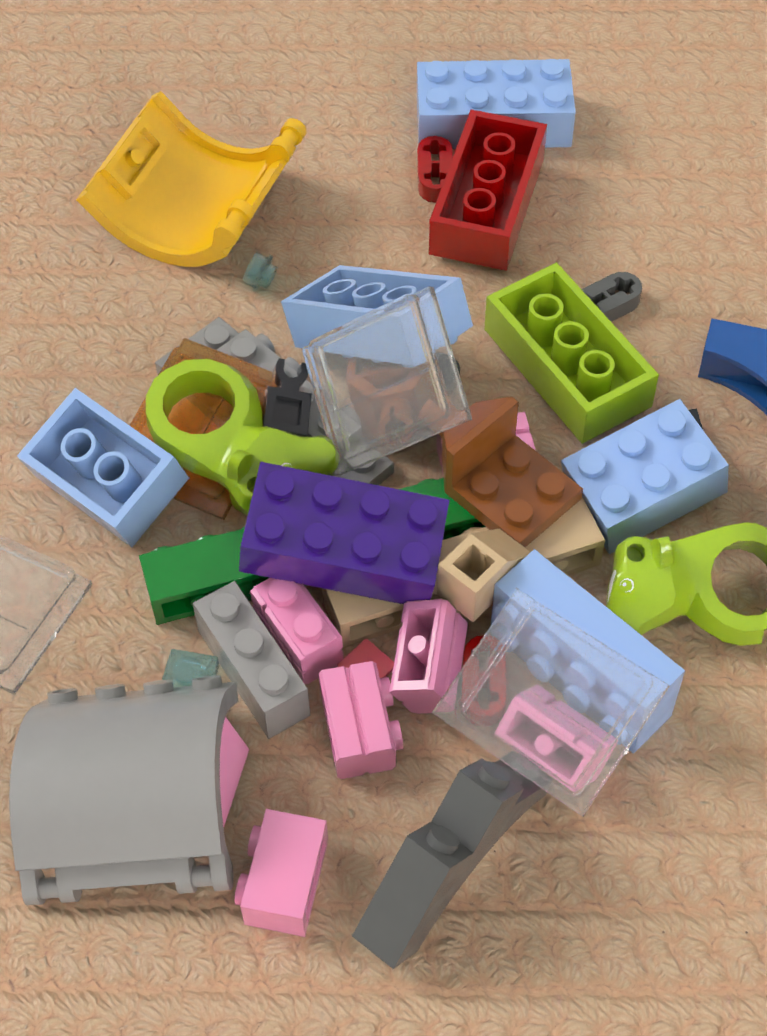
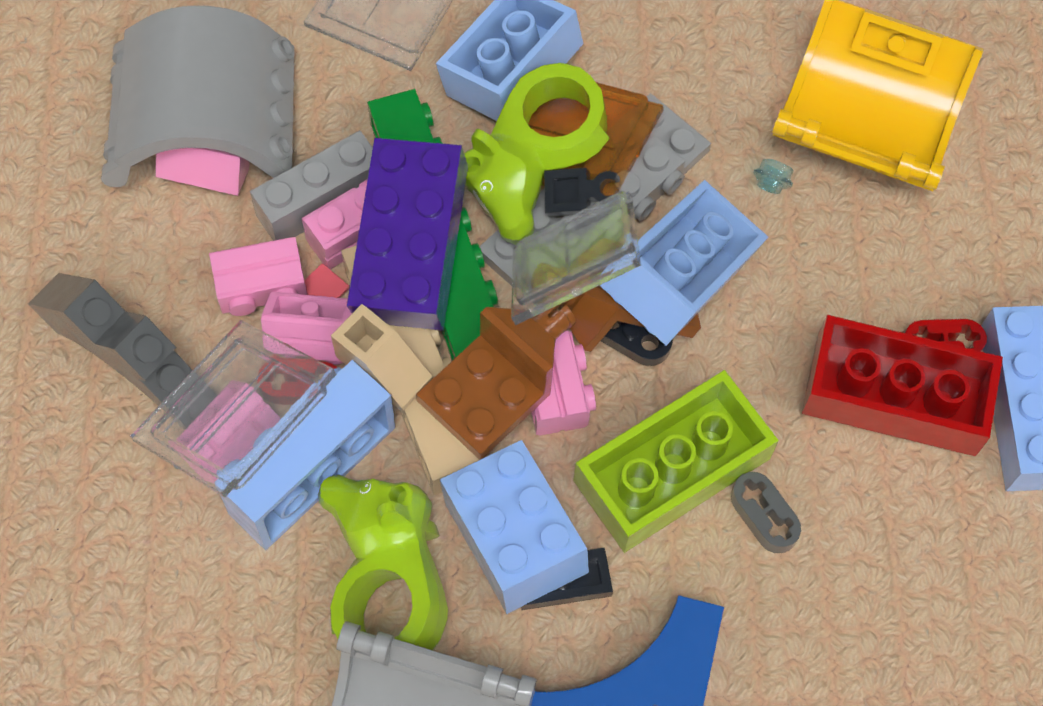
camera: 85 degrees right, 10 degrees up
clear light blue plate [162,649,219,687] -> none
bright pink piece [235,809,328,937] -> none

